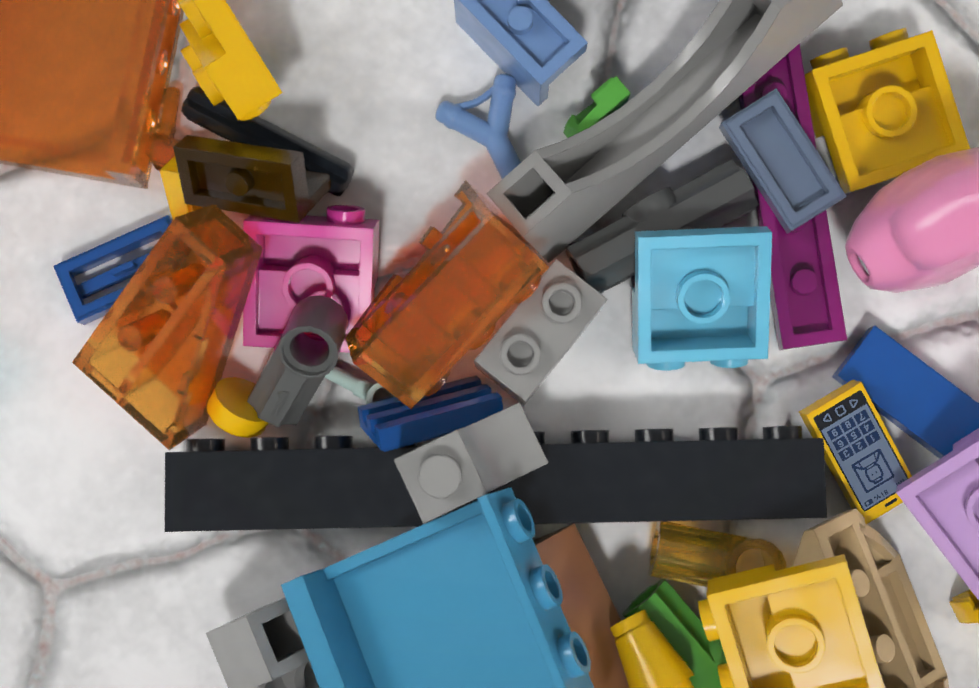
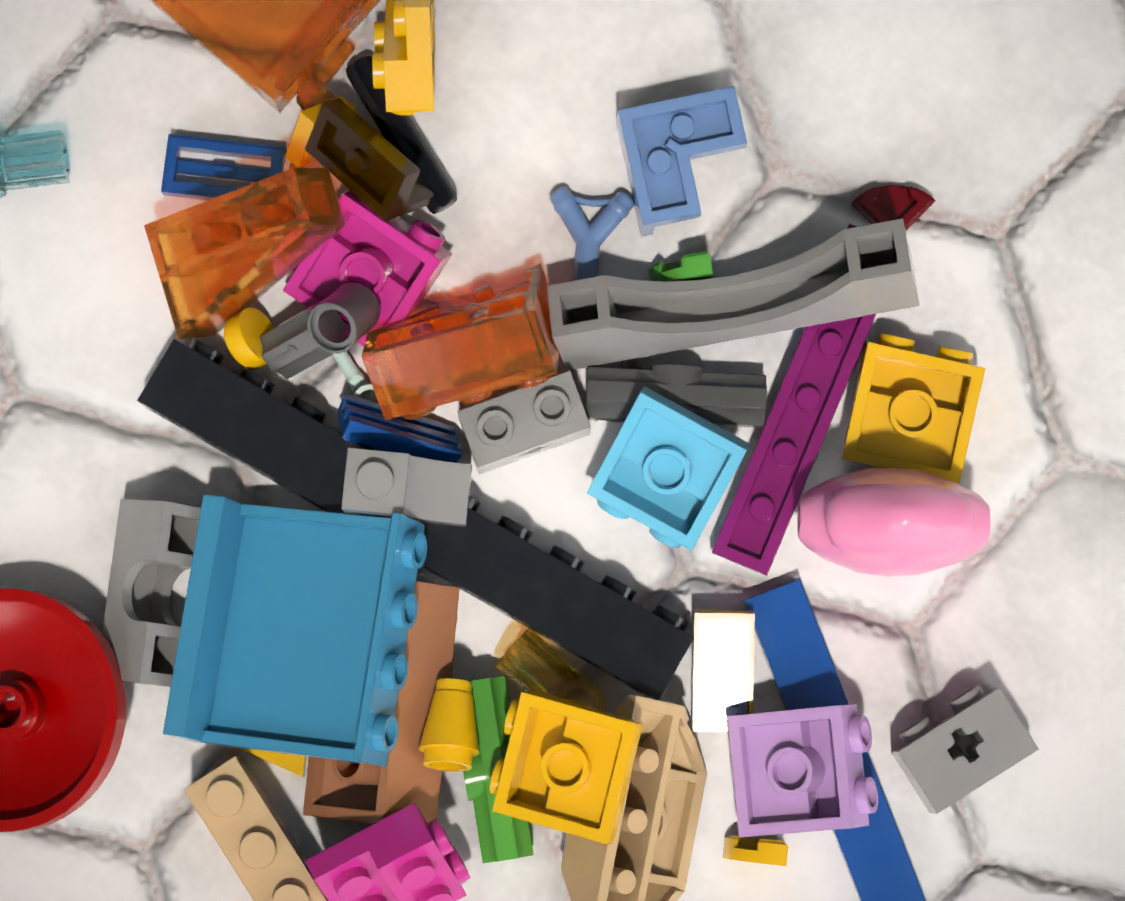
camera: 25 degrees right, 0 degrees up
sand blue tile [719,89,847,234] -> none

